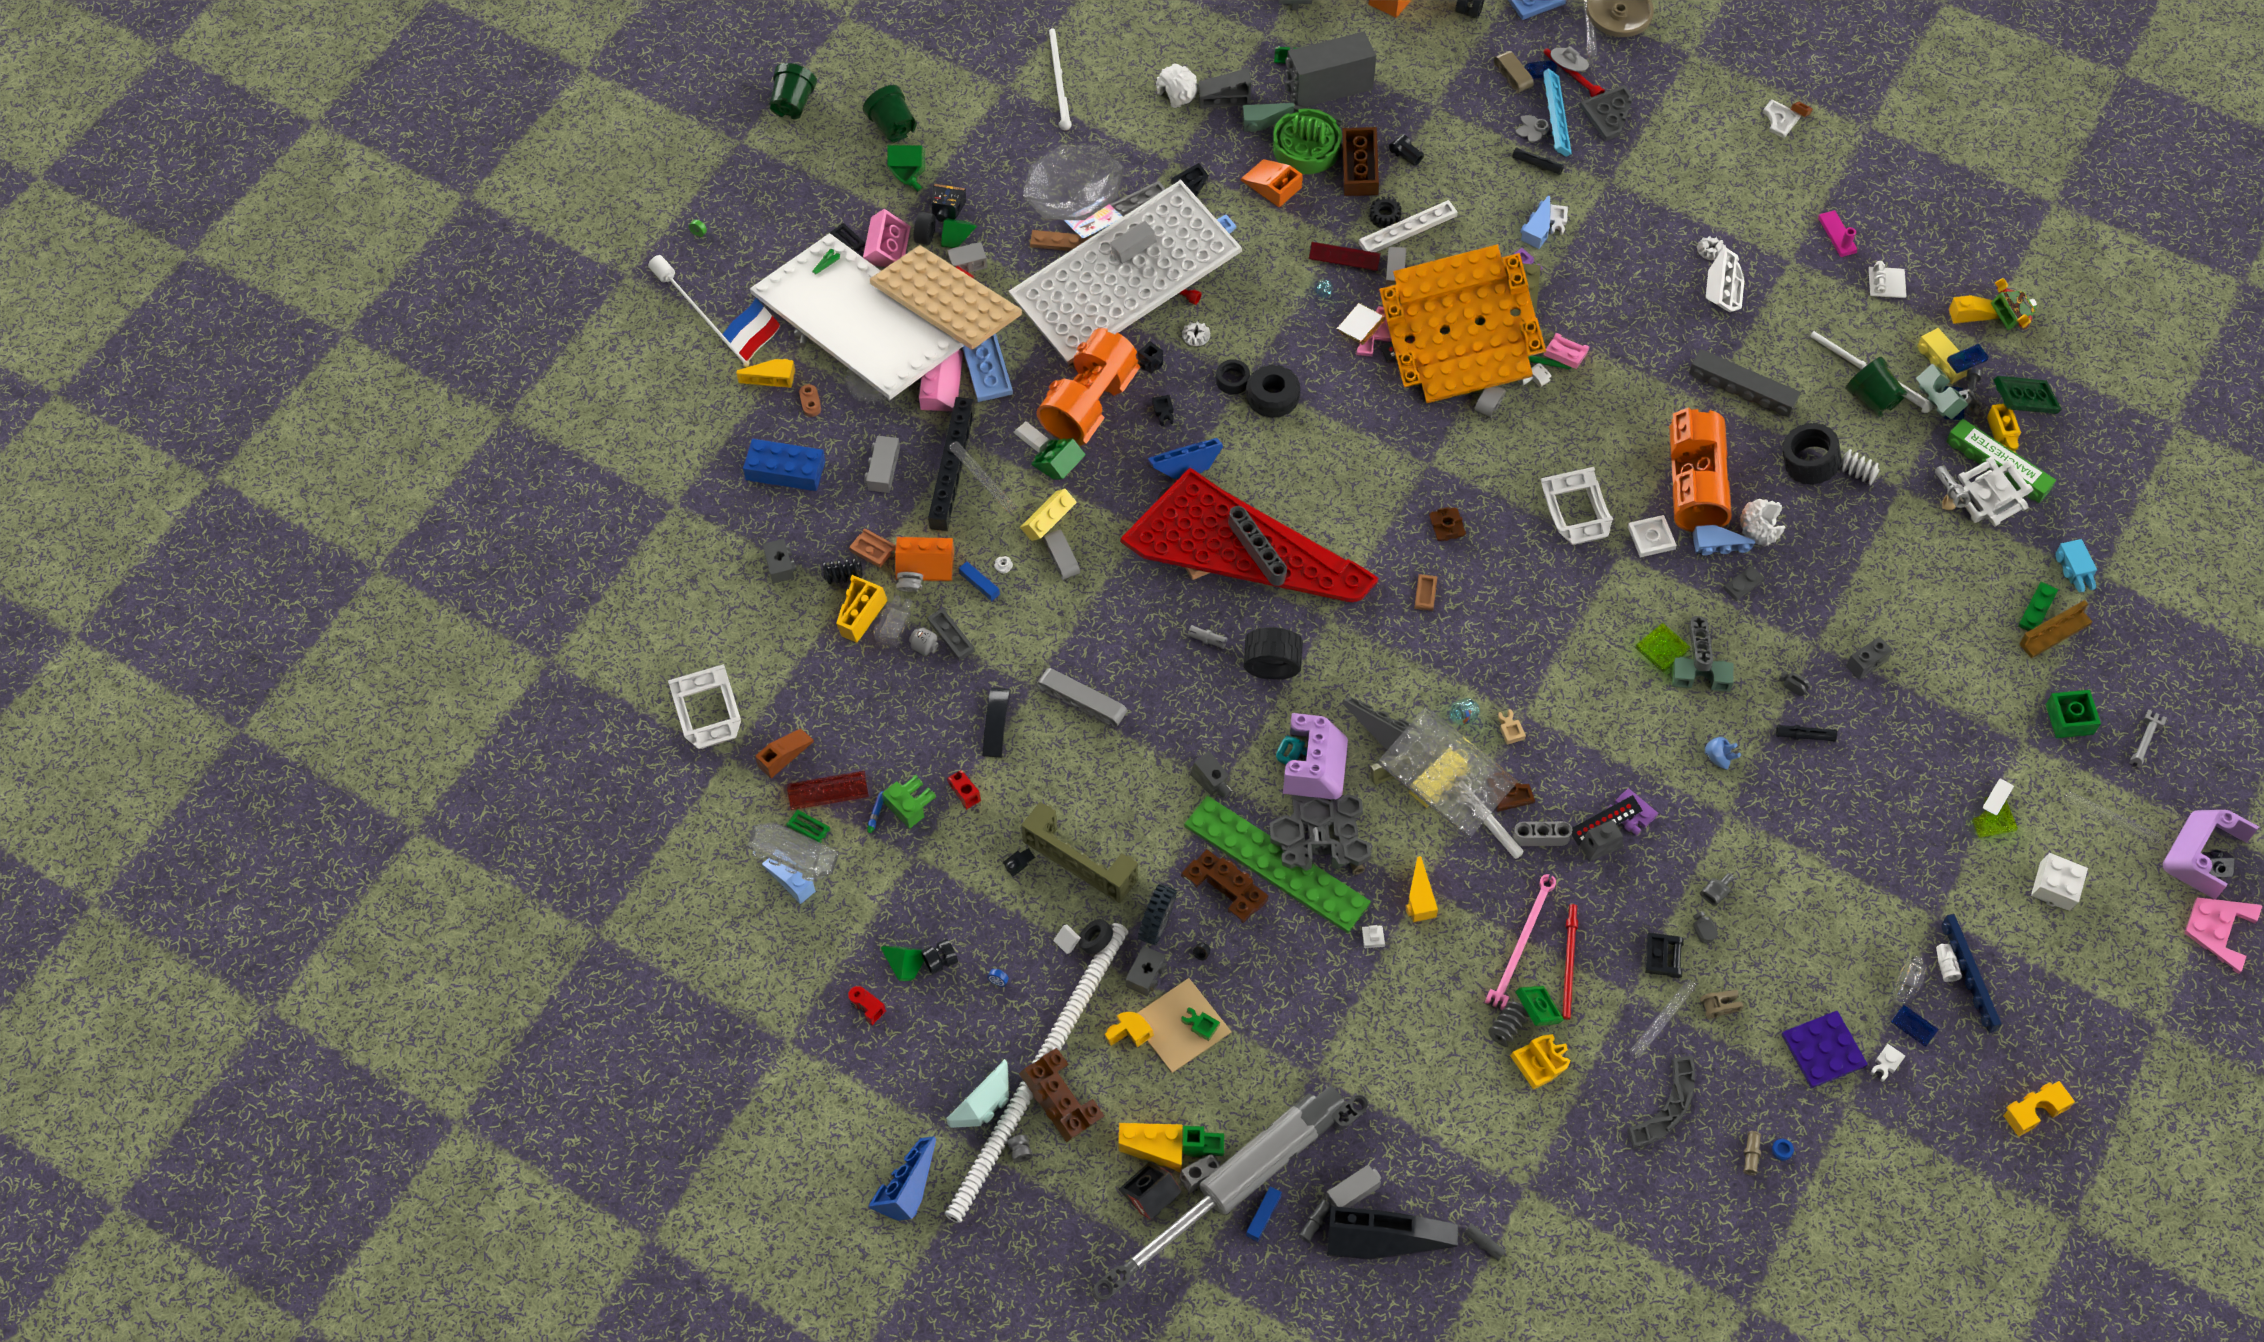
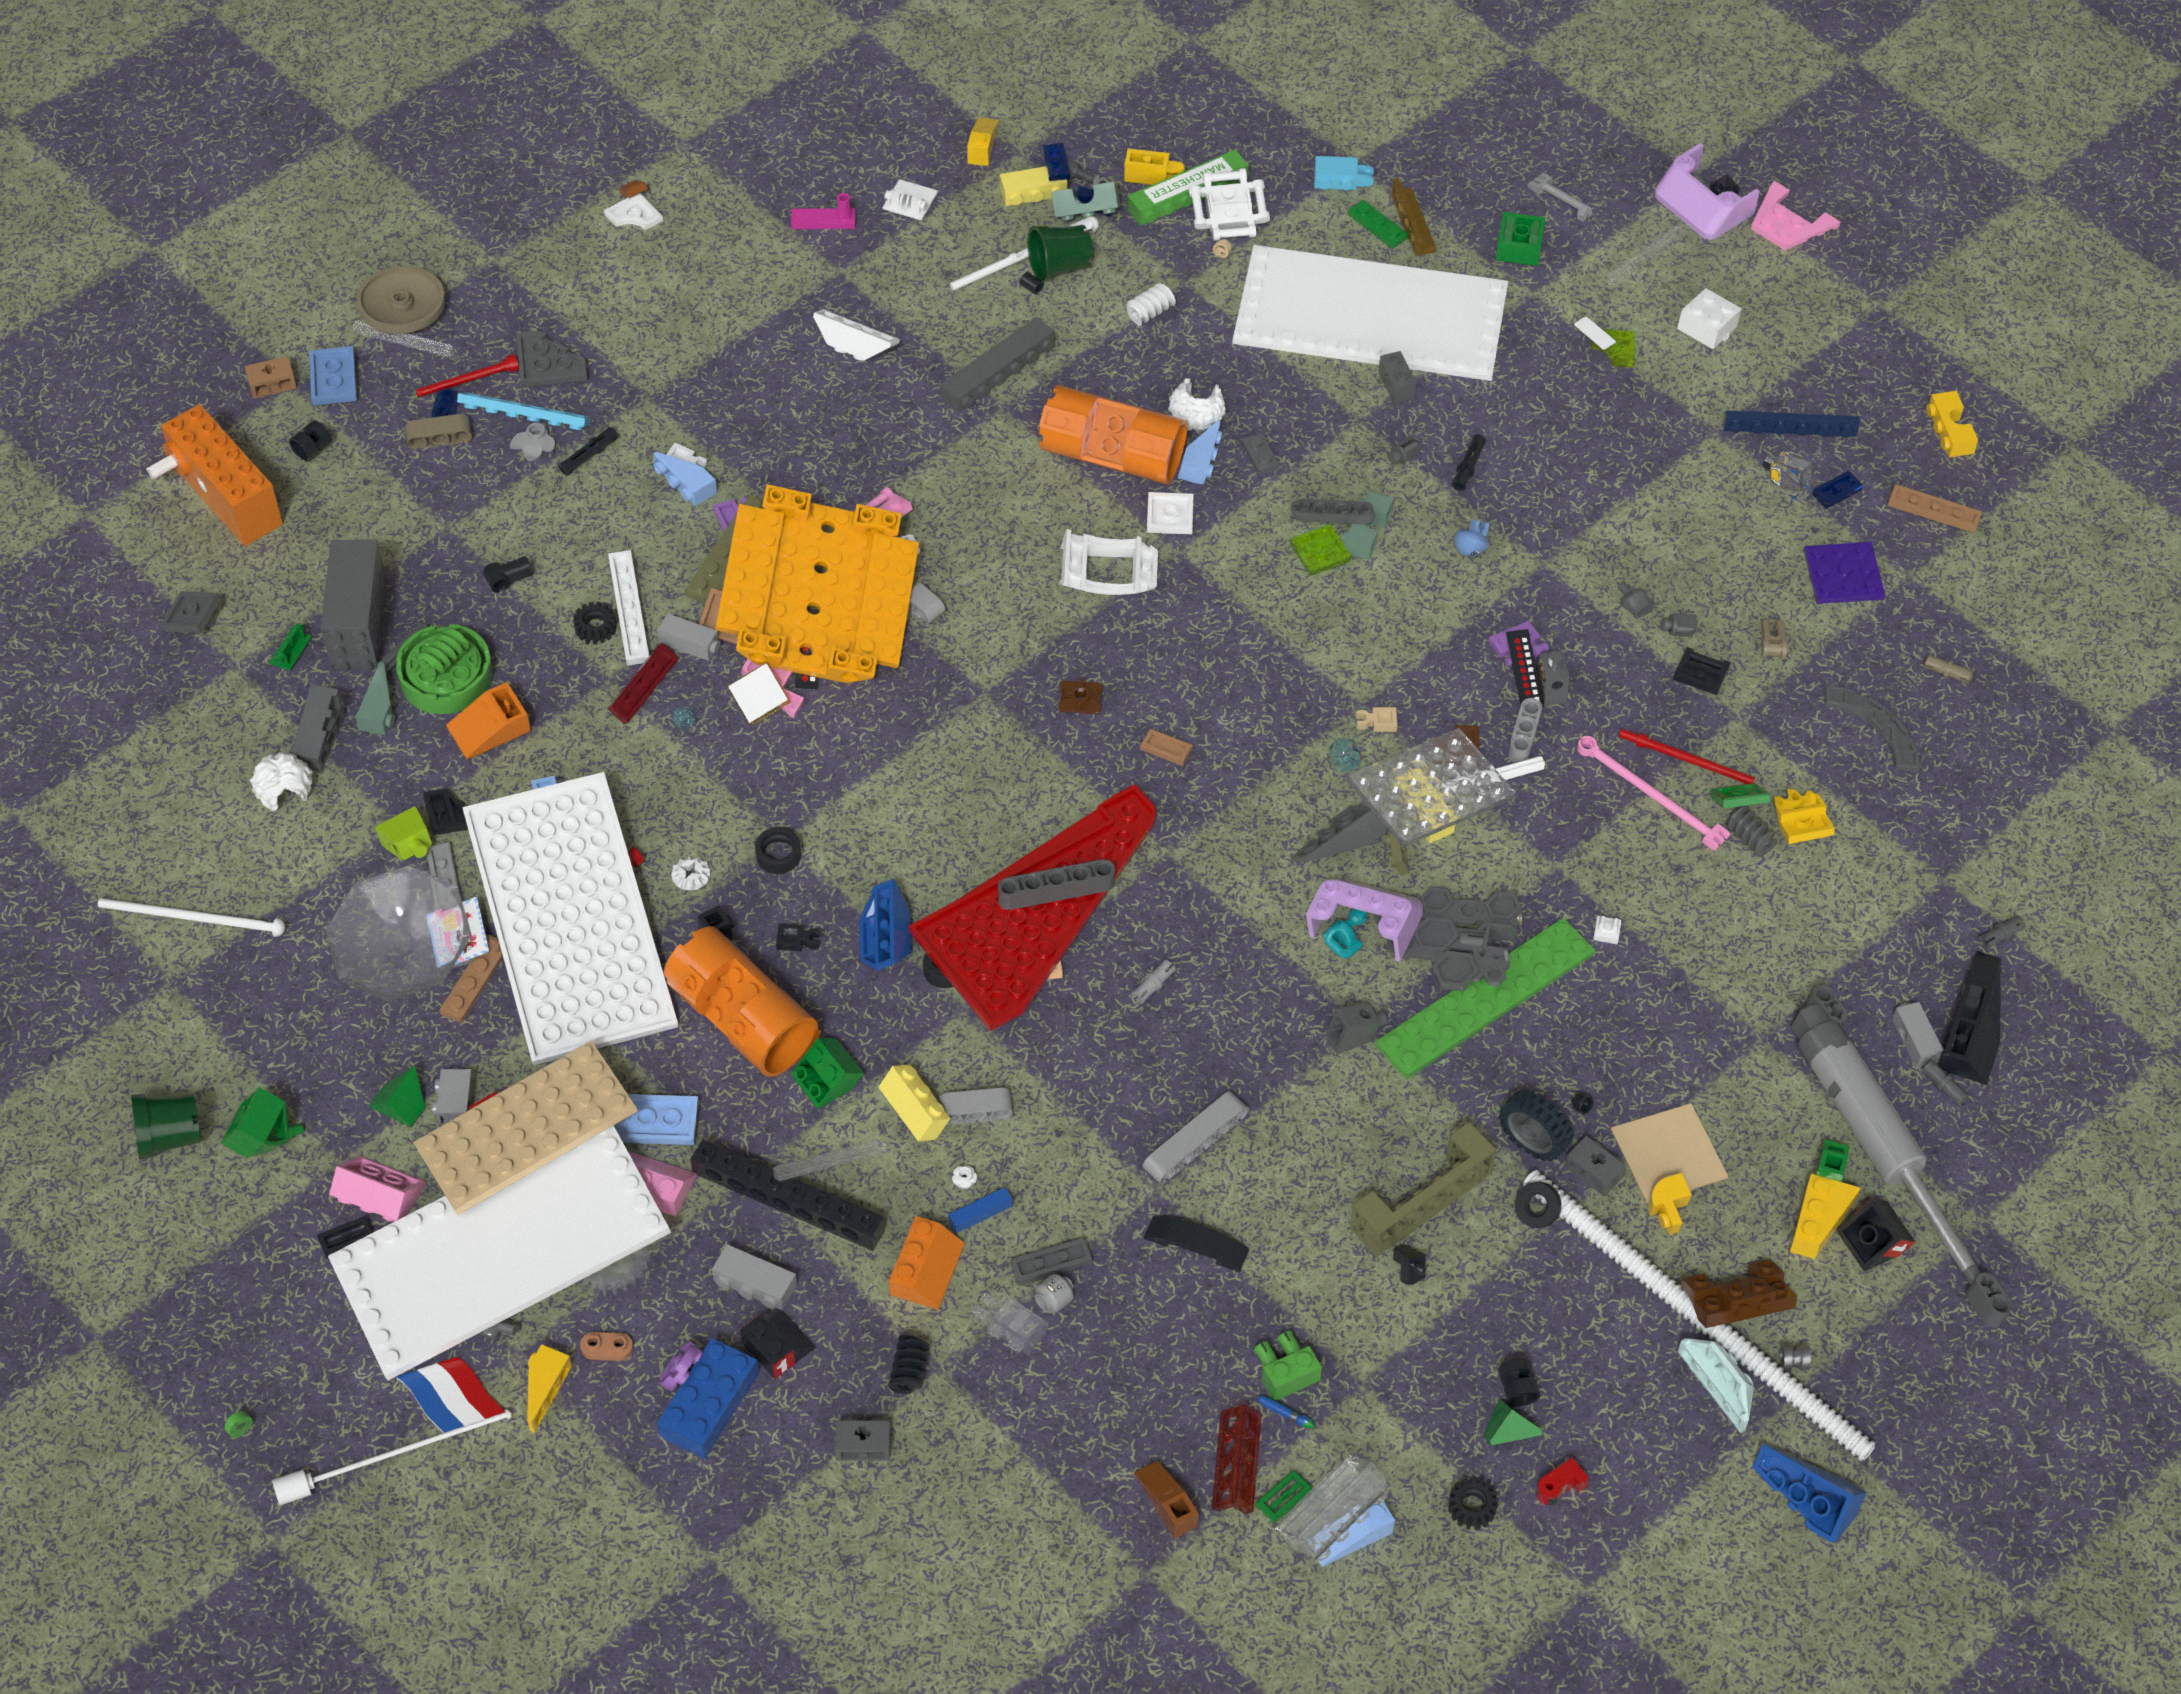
camera: 75 degrees left, 5 degrees down
white wedge [668,664,741,749] -> none
dark green piece [769,63,817,119] -> none
green piece [812,249,840,275] -> none
yellow wedge [836,575,888,643] -> none
nougat plate [849,528,896,568] -> none
light grey wheel [896,572,923,592] -> none
black tyre [913,212,936,245] -> none
black torso [932,184,966,222] -> none
red leg [947,770,981,810] -> none
blue tile [987,969,1009,987] -> none
white tile [1013,421,1051,453] -> none
white tile [1053,925,1080,954] -> none
light grey brick [1110,221,1157,264] -> none
light grey leg [1179,1155,1220,1194] -> none
reddish brown bracket [1181,849,1269,923] -> none
green plate [1181,1007,1220,1041] -> none
black tyre [1243,627,1303,680] -> none
black tyre [1246,365,1300,418] -> none
blue piece [1246,1186,1282,1242] -> none
reddish brown brick [1342,127,1379,196] -> none
yellow slope [1406,856,1438,922] -> none
light grey shield [1551,46,1589,71] -> none
clear axle [1630,979,1696,1059] -> none
white gear [1697,236,1726,260] -> none
blue tile [1772,1139,1794,1161] -> none
black tyre [1782,423,1841,485] -> none
white plate [1871,1044,1905,1082] -> none
light grey pin [1935,466,1971,508] -> none
white hinge [1936,944,1962,982] -> none
torso [1991,278,2037,330] -> none
dark green plate [1993,376,2062,414] -> none
none -> lime torso [375,806,432,860]
none -> medium lavender plate [658,1341,703,1391]
none -> black slope [740,1311,815,1379]
none -> black hinge [1019,272,1044,295]
none -> white plate [1233,245,1508,381]
none -> black tyre [1448,1477,1498,1530]
none -> medium nougat plate [1888,484,1982,533]

